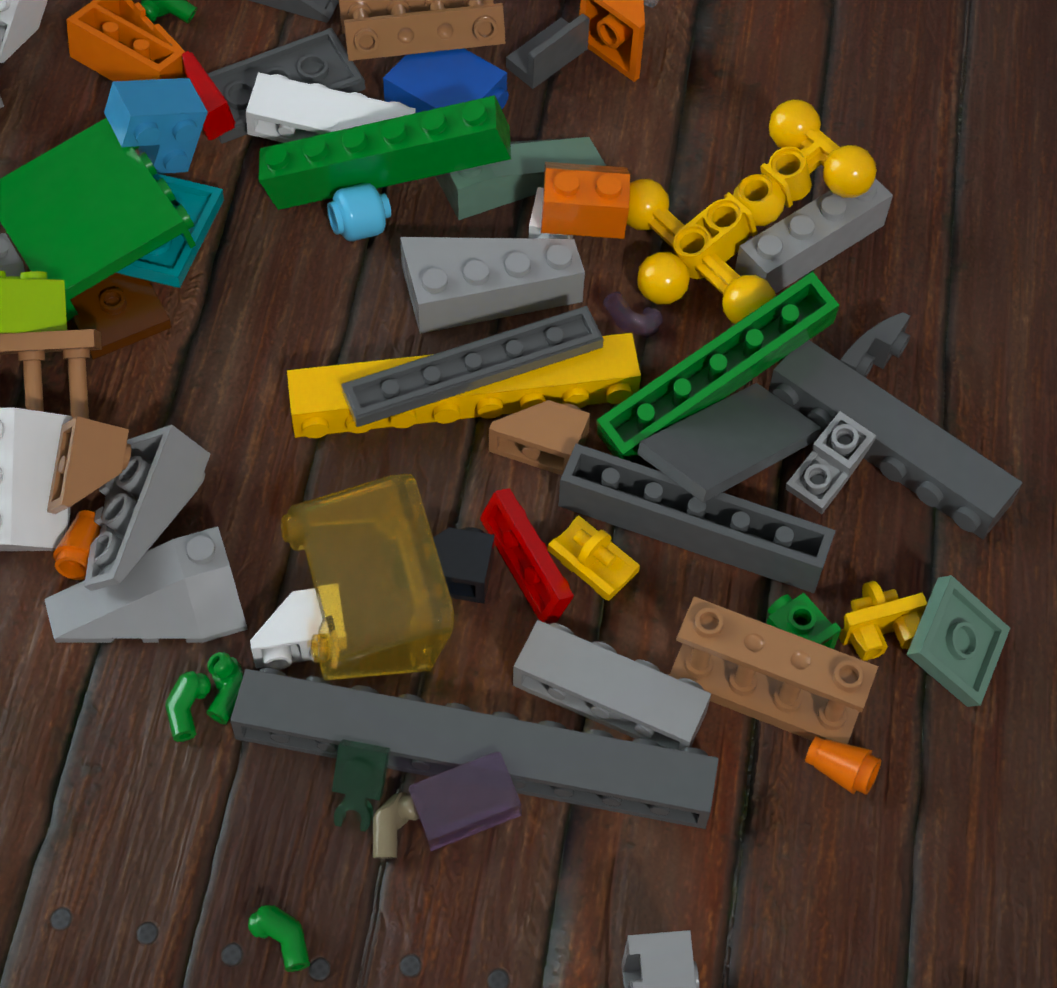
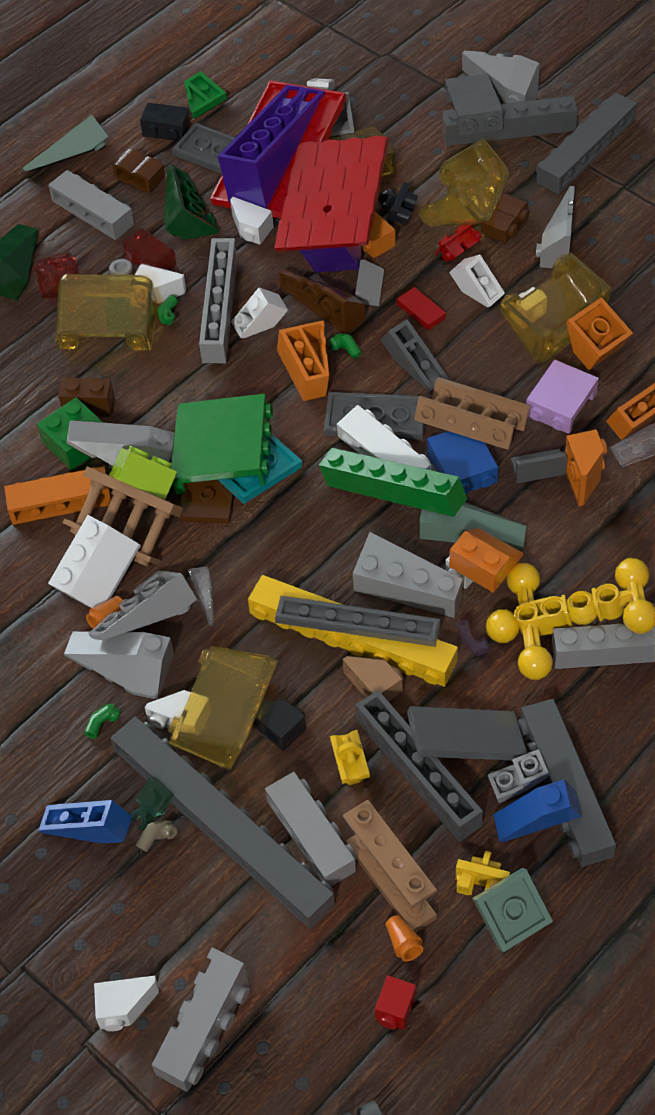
camera: 40 degrees right, 5 degrees down
medium nougat slope [47,416,131,514] -> none
dark azure brick [104,78,208,174] -> none
red slope [182,50,236,141] -> none
green arm [206,652,244,725] -> none
green arm [248,905,310,972] -> none
medium azure head [327,183,391,242] -> none
clear purple panel [409,752,522,851] -> none
red plate [480,488,574,624] -> none
green brick [597,271,839,462] -> none
green brick [766,592,841,649] -> none
dark grey slope [840,312,911,378] -> none
none -> blue slope [38,800,132,844]
none -> clear slope [188,567,214,625]
none -> red brick [375,975,416,1029]
none -> blue slope [494,779,582,843]

